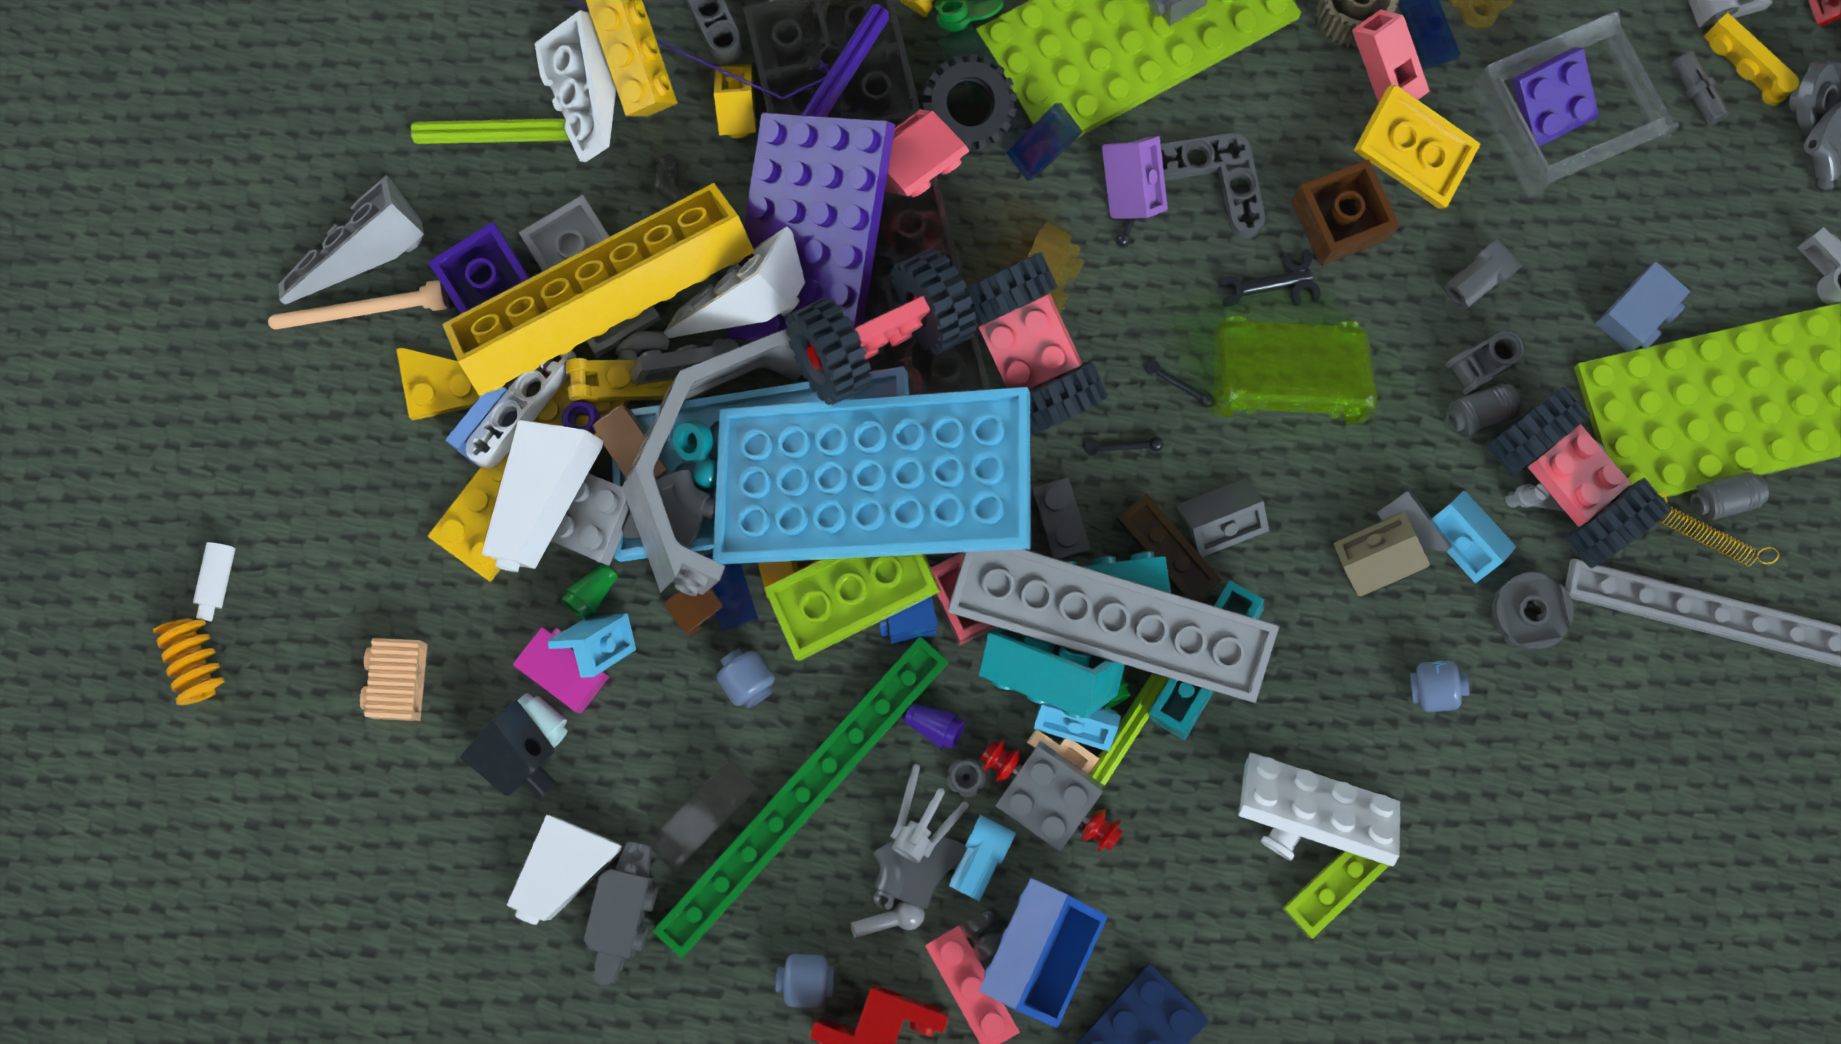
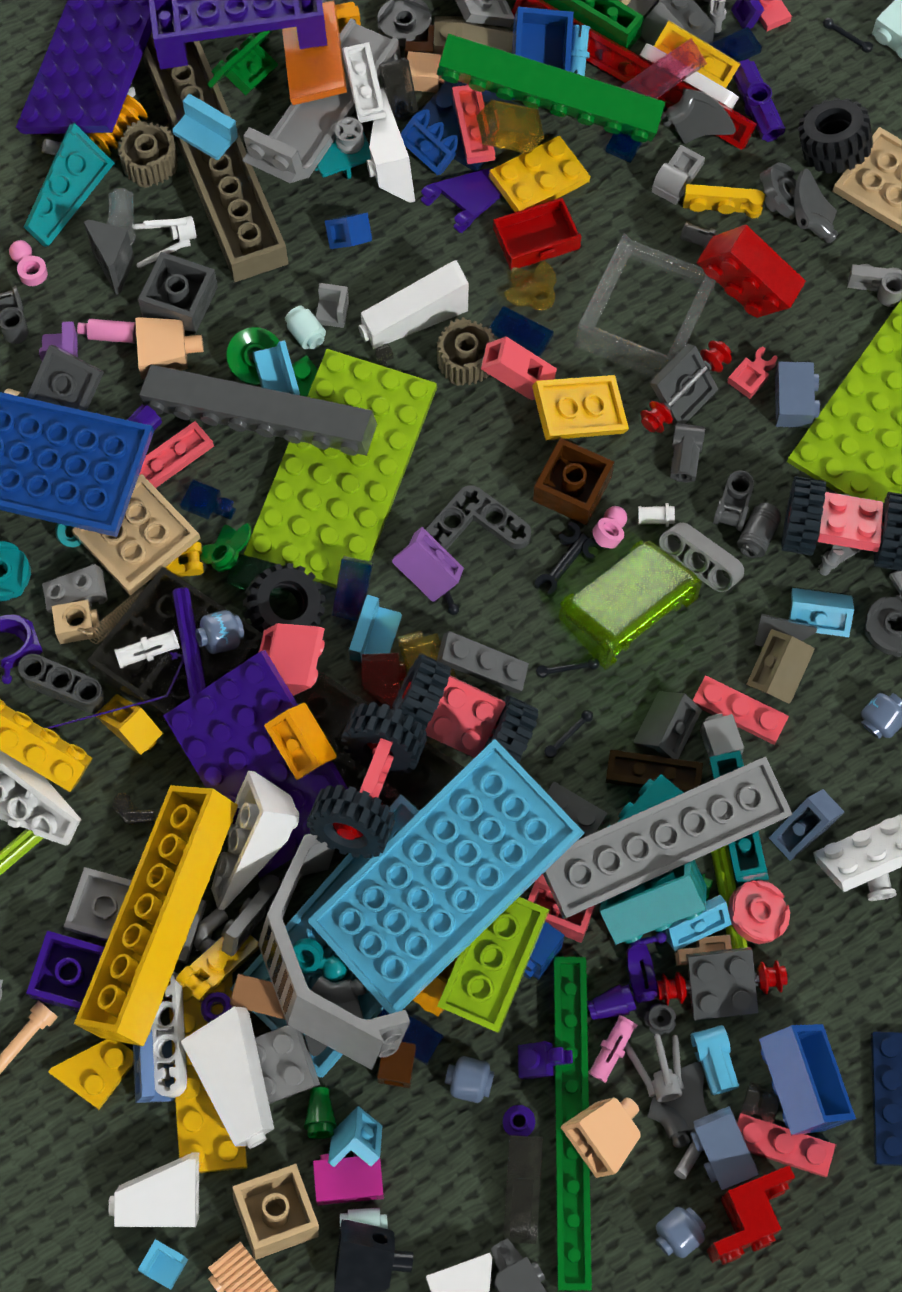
camera: 40 degrees left, 10 degrees down
dark purple plate [1512,47,1599,148] -> none
none -> white slope [109,1152,199,1227]
none -> white pin [114,629,180,668]
none -> medium azure panel [138,1239,188,1290]
none -> sand blue head [195,610,244,654]
none -> tan brick [232,1164,319,1260]
none -> light orange panel [264,703,337,780]
none -> medium azure panel [349,595,402,668]
none -> clear red slope [361,653,407,709]
none -> dark grey plate [437,631,529,693]
none -> dark purple plate [502,1105,535,1139]
none -> dark purple plate [518,1041,573,1079]
none -> light nougat torso [561,1097,640,1178]
none -> bright pink pin [588,1015,638,1083]
none -> bright pink plate [592,506,627,549]
none -> dark purple helmet [627,932,667,1003]
none -> white pin [638,503,675,527]
none -> dark grey plate [640,340,732,433]
none -> light grey beam [659,522,744,592]
none -> sand blue brick [690,1106,759,1190]
none -> coral plate [692,675,789,745]
none -> red brick [697,224,806,318]
none -> light grey brick [700,713,744,760]
none -> coral plate [727,347,778,399]
none -> coral tile [728,879,790,944]
none -> sand blue slope [769,789,844,861]

